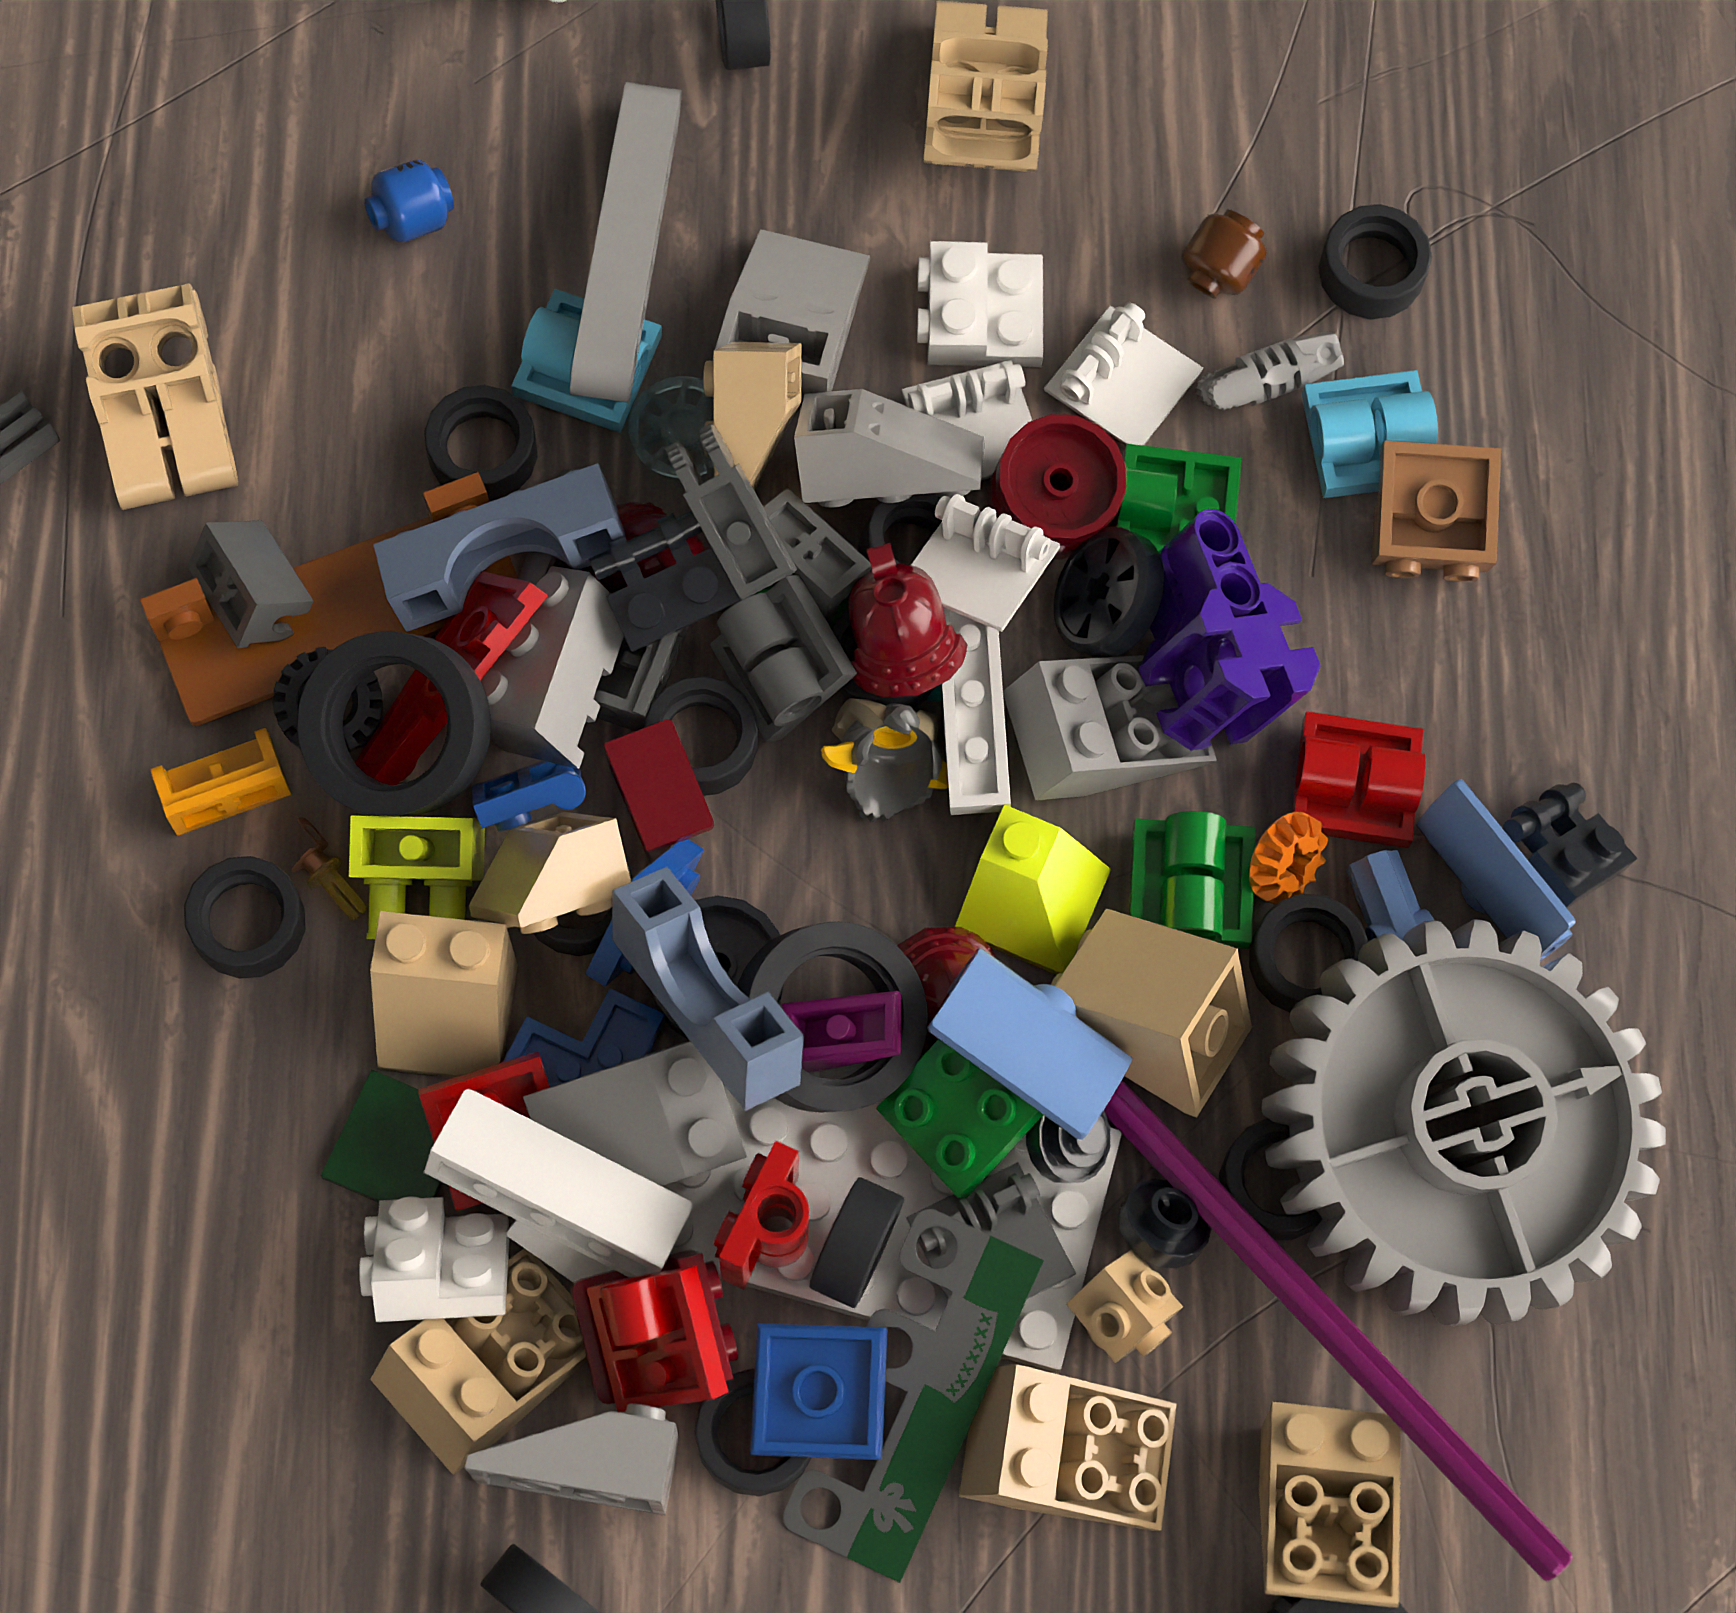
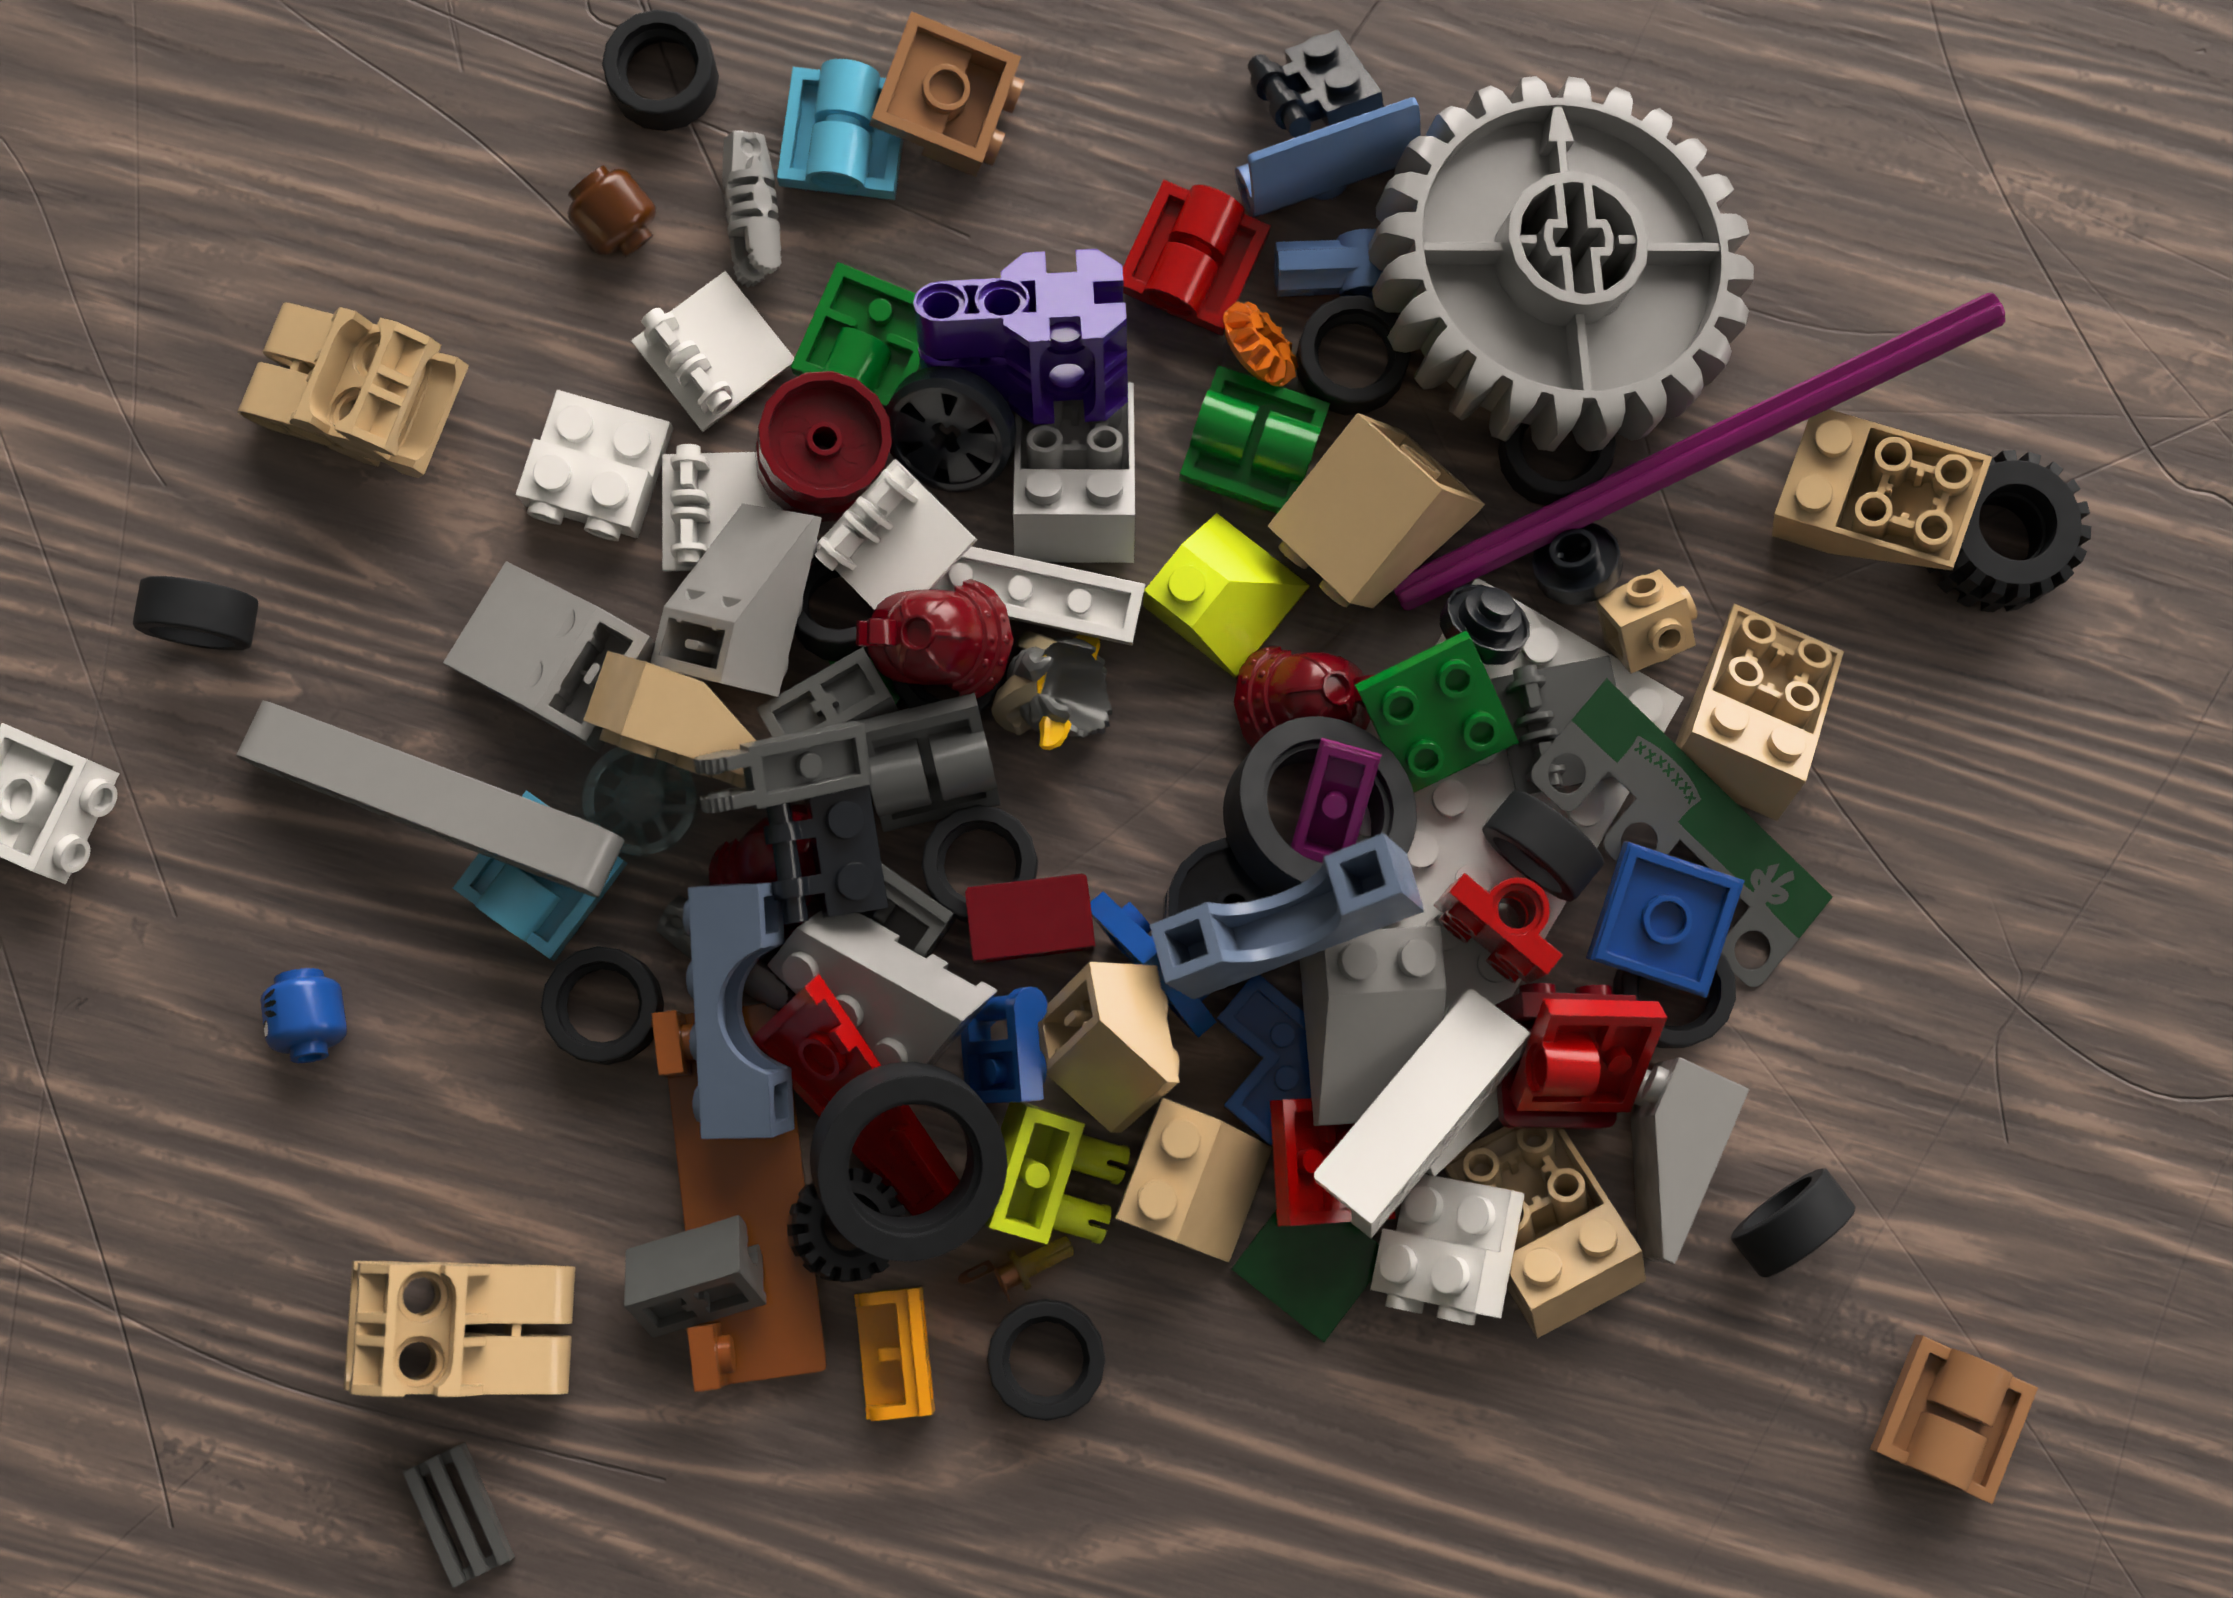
camera: 75 degrees left, 10 degrees up
medium blue panel [928,947,1133,1140] -> none

